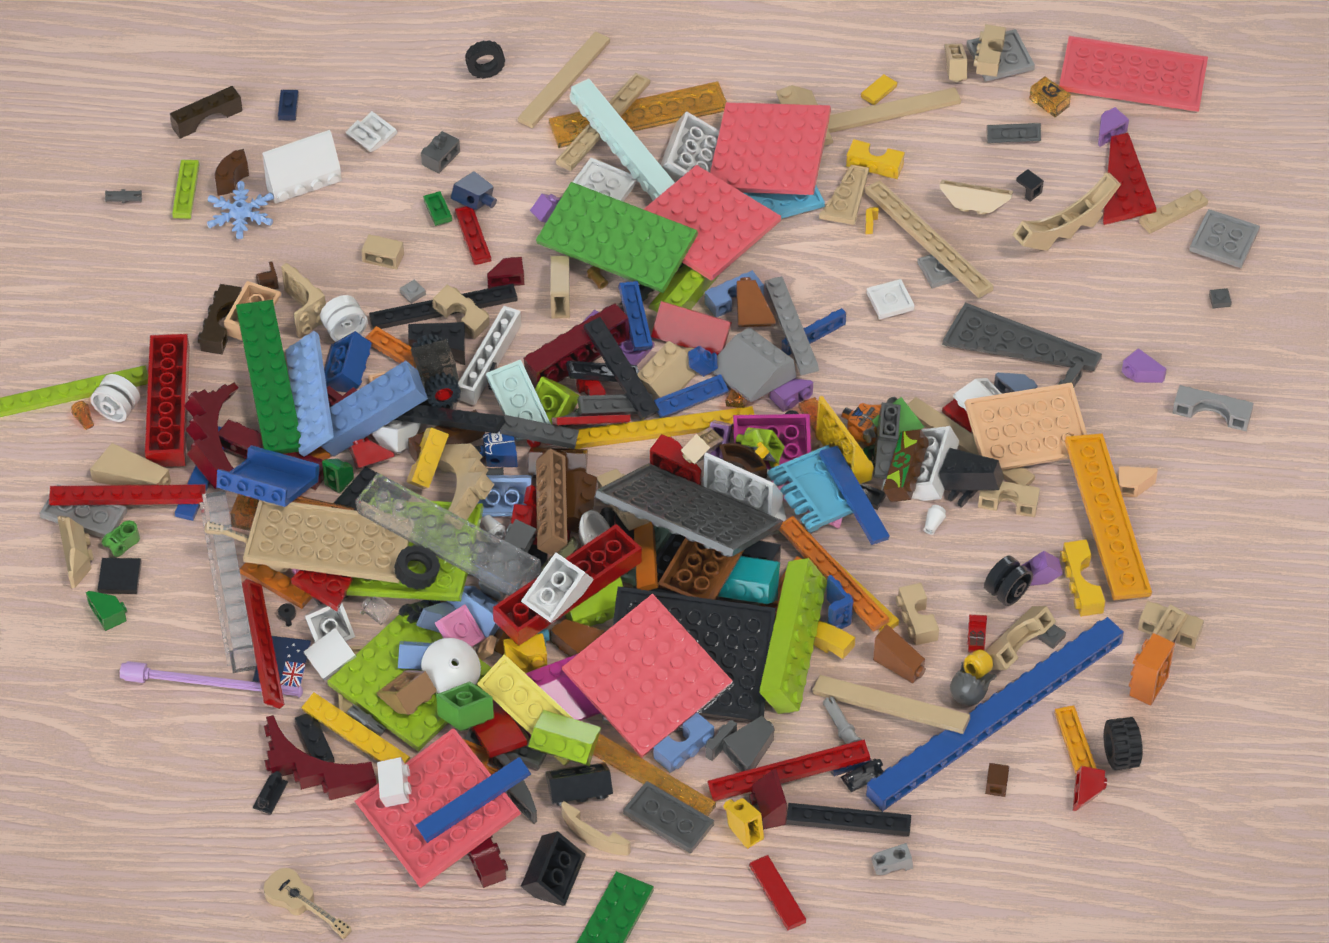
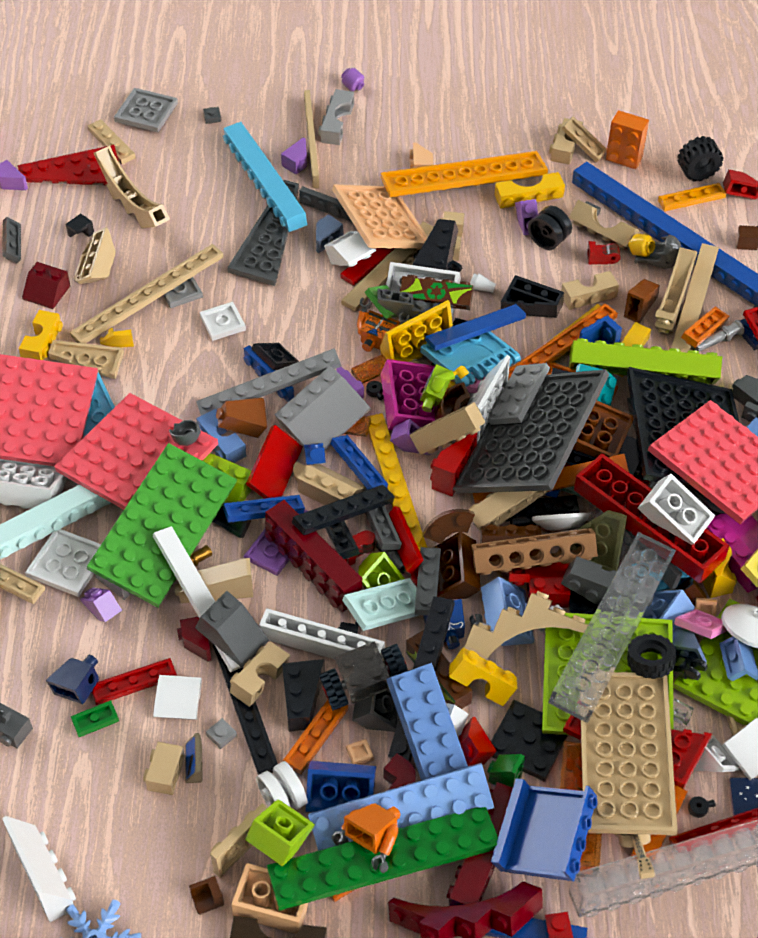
camera: 95 degrees left, 0 degrees up
none -> dark red slope [22,262,70,309]
none -> white tile [153,526,241,672]
none -> white slope [153,675,202,720]
none -> dark grey hair [169,420,201,446]
none -> slope [185,733,203,783]
none -> dark grey slope [195,591,269,669]
none -> medium azure brick [223,122,308,232]
none -> lime slope [245,799,315,866]
none -> black tile [251,343,299,370]
none -> tan tile [304,90,319,188]
none -> orange torso [332,803,400,873]
none -> medium lavender head [341,68,364,91]
none -> reddish brown brick [422,509,475,544]
none -> light grey plate [487,363,550,425]
none -> black wedge [501,275,564,318]
none -> tan arch [655,247,697,334]
none -> orange plate [681,306,730,348]

